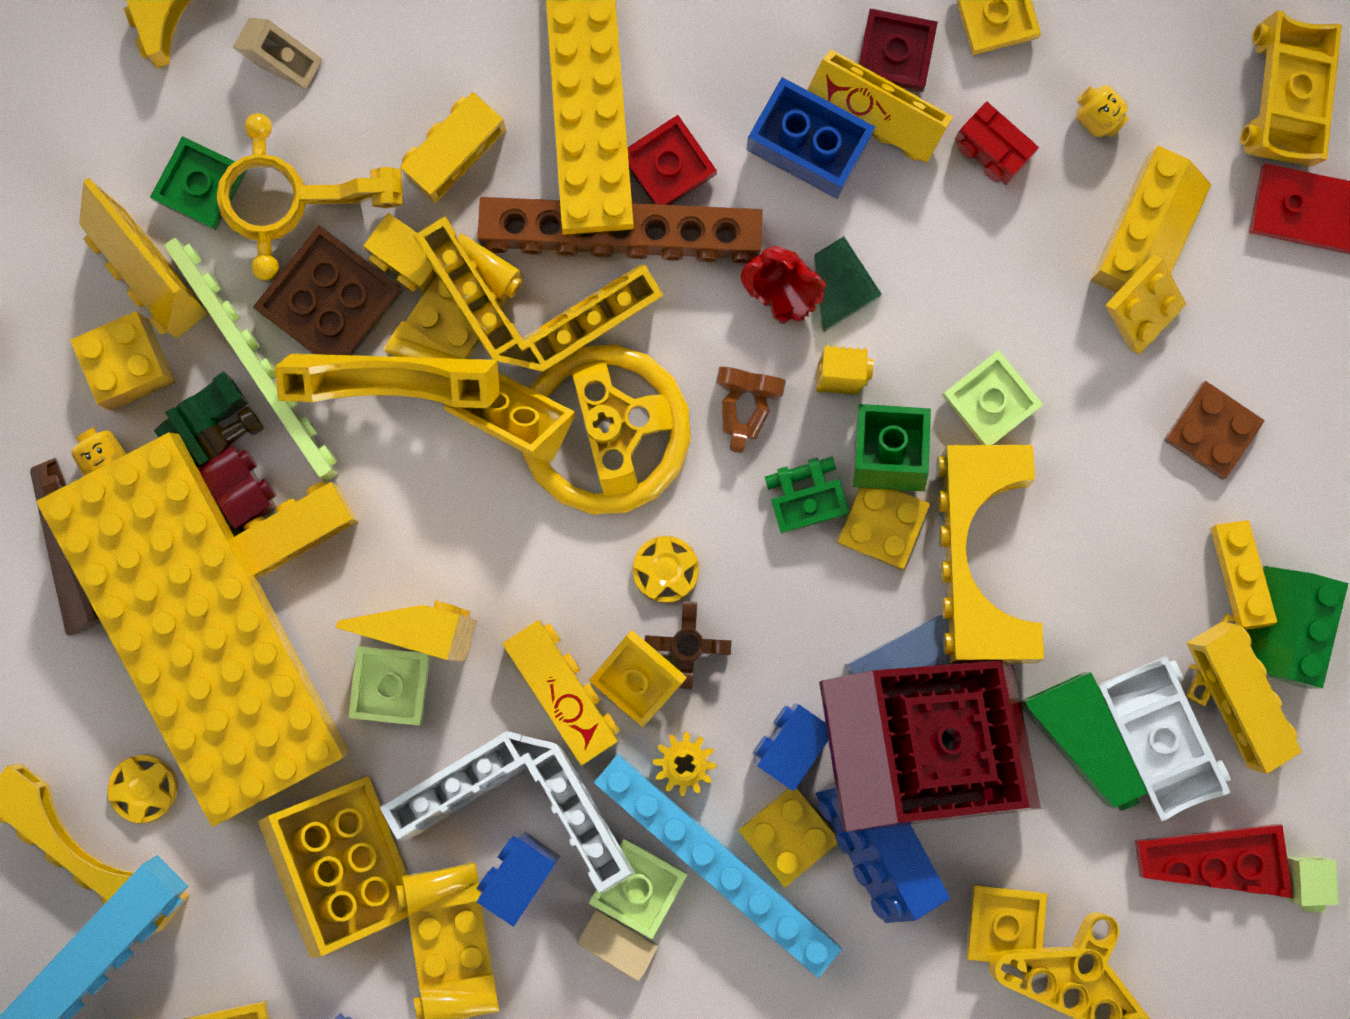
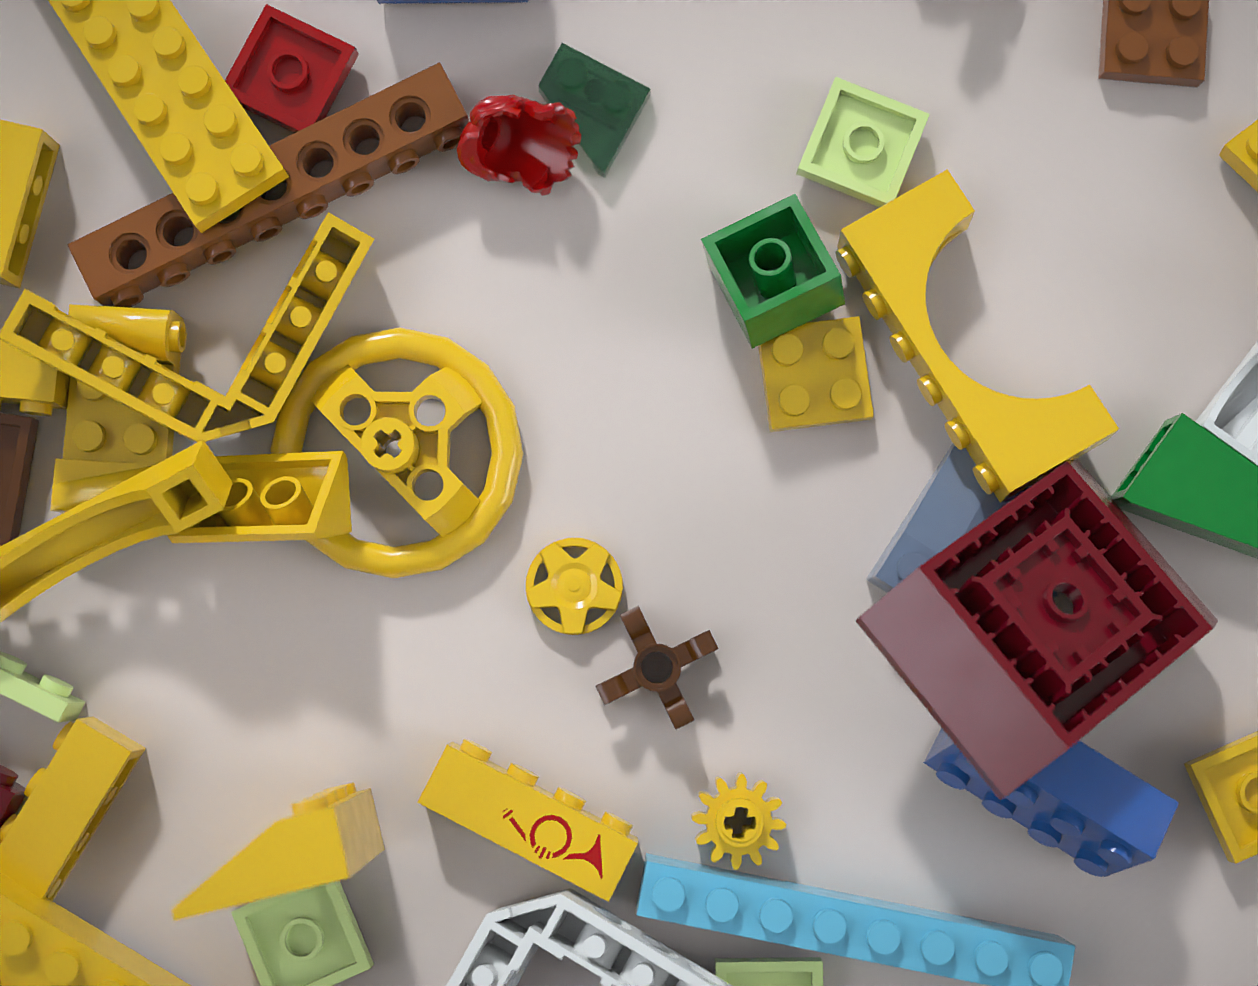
camera: 30 degrees left, 0 degrees up
yellow plate [589,630,687,727] -> none
dark orange piece [716,366,786,453] -> none
yellow plate [738,788,837,888] -> none
blue brick [752,703,828,792] -> none
green plate [764,456,850,534] -> none
yellow brick [816,345,874,395] -> none

